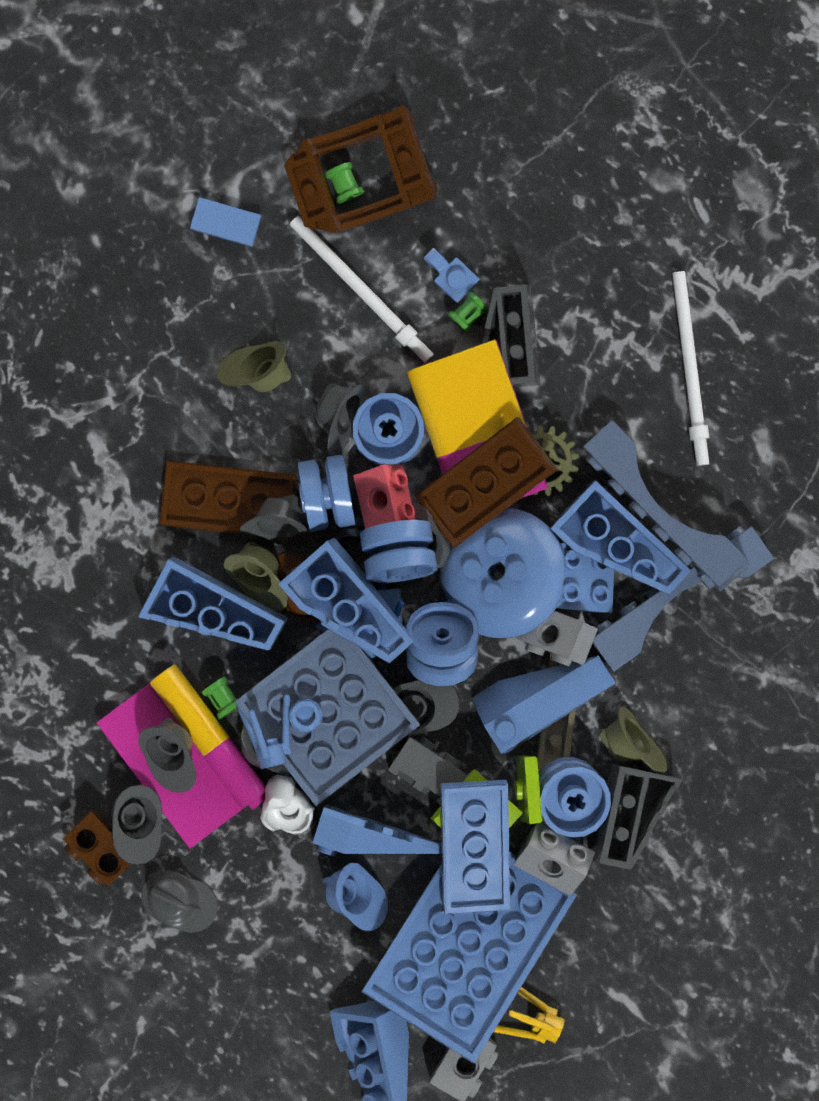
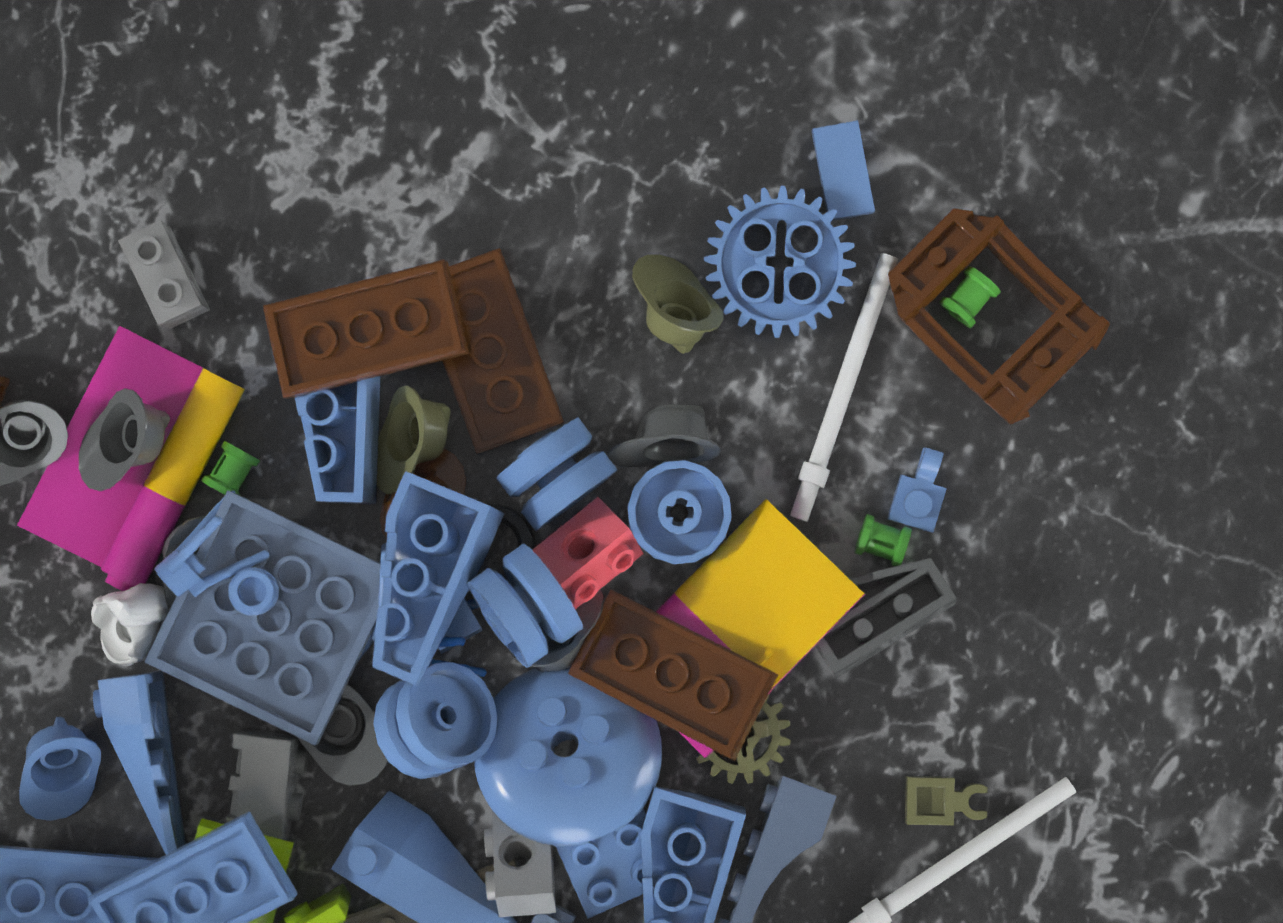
camera: 60 degrees right, 0 degrees up
dark grey piece [240,494,307,546] -> none
none -> light grey brick [118,220,210,330]
none -> reddish brown tile [263,259,469,399]
none -> medium blue gear [704,186,856,338]
none -> olive plate [905,776,988,825]

